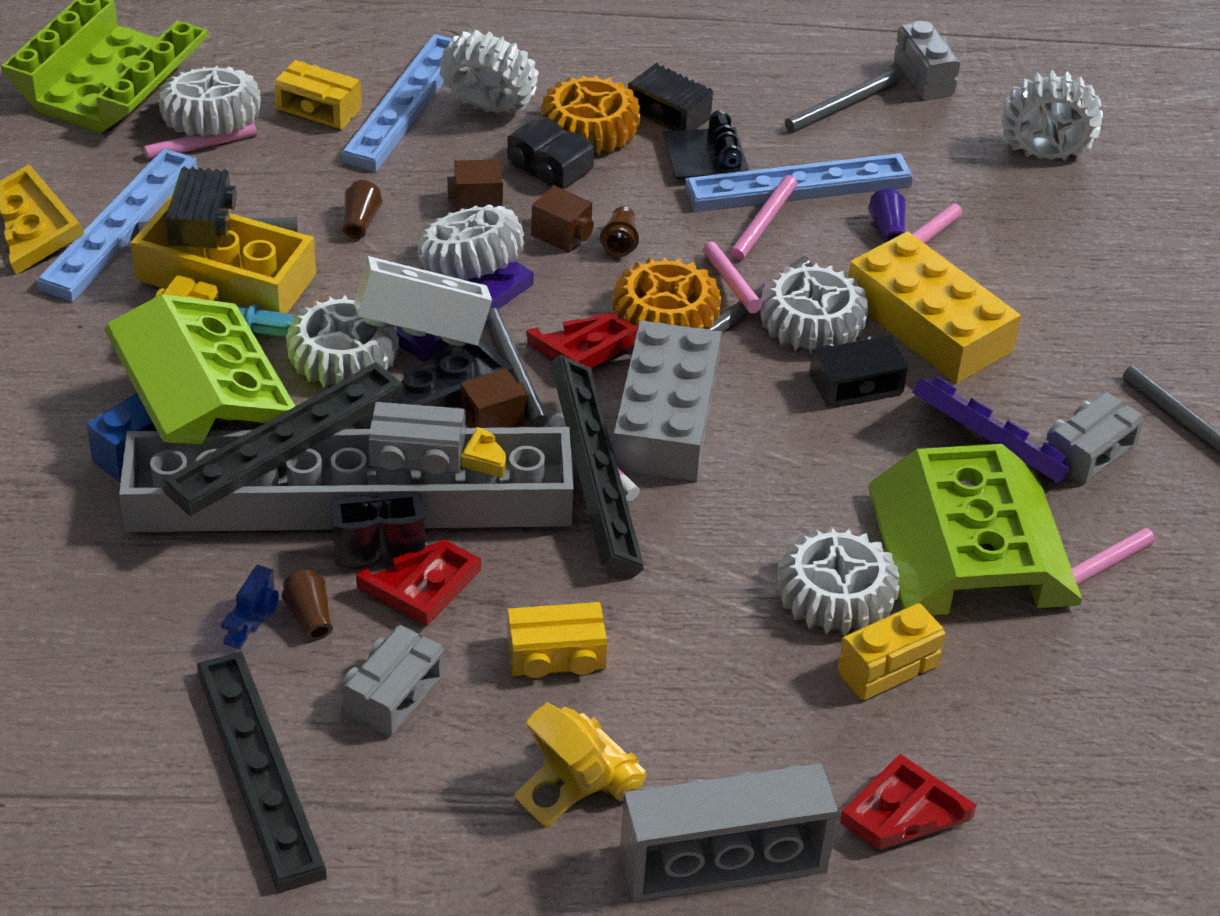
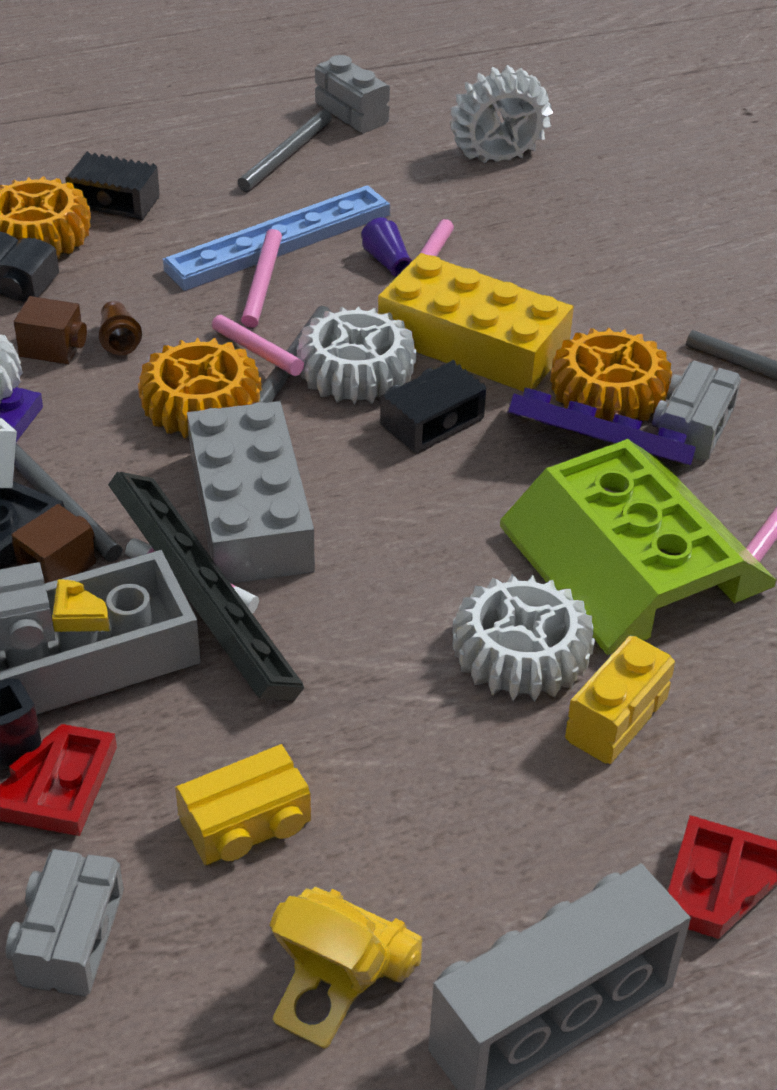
camera: 20 degrees left, 0 degrees up
red wing [526,312,638,369] -> none
black hinge [663,110,749,180] -> none
none -> light orange gear [550,327,672,422]

